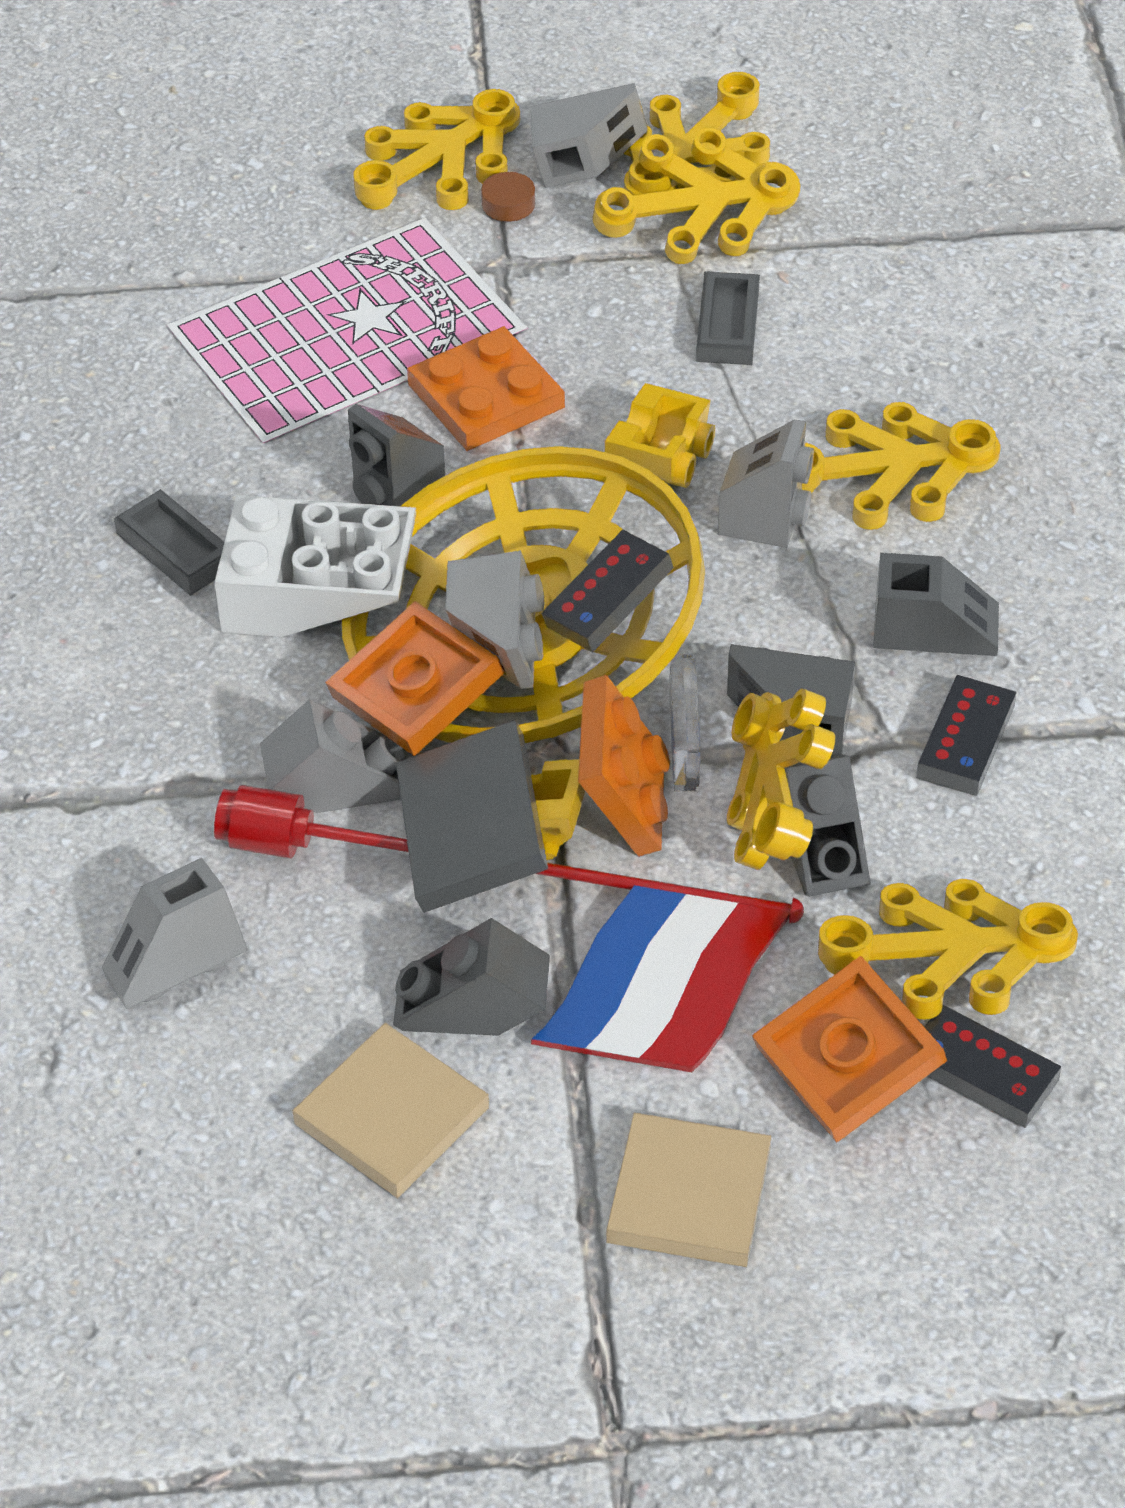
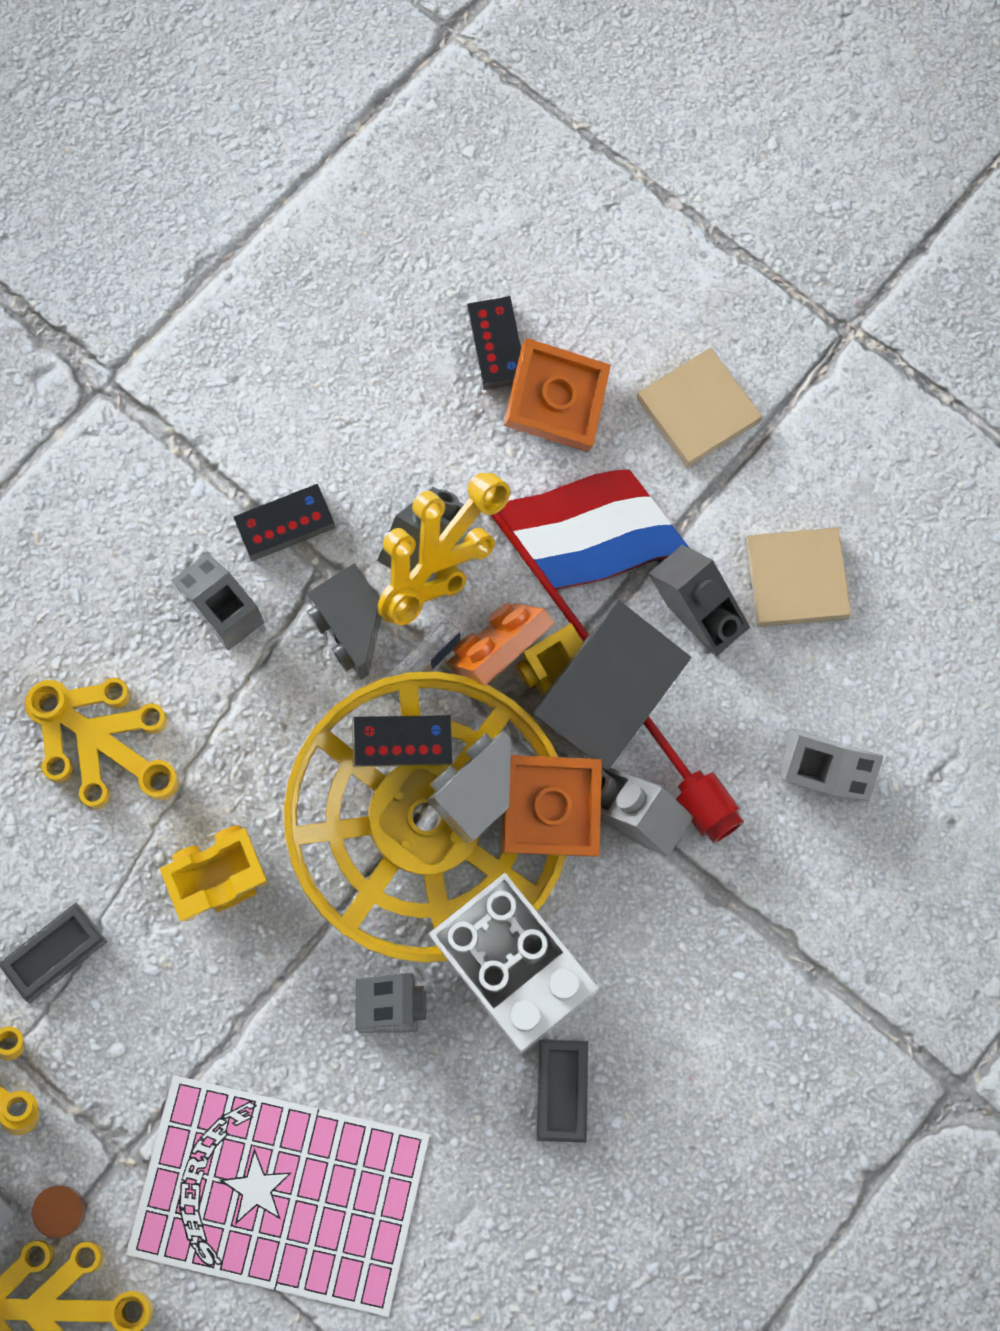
camera: 135 degrees left, 25 degrees up
orange plate [407,326,565,451] -> none
light grey slope [718,419,814,548] -> none
yellow plant [818,879,1078,1020] -> none

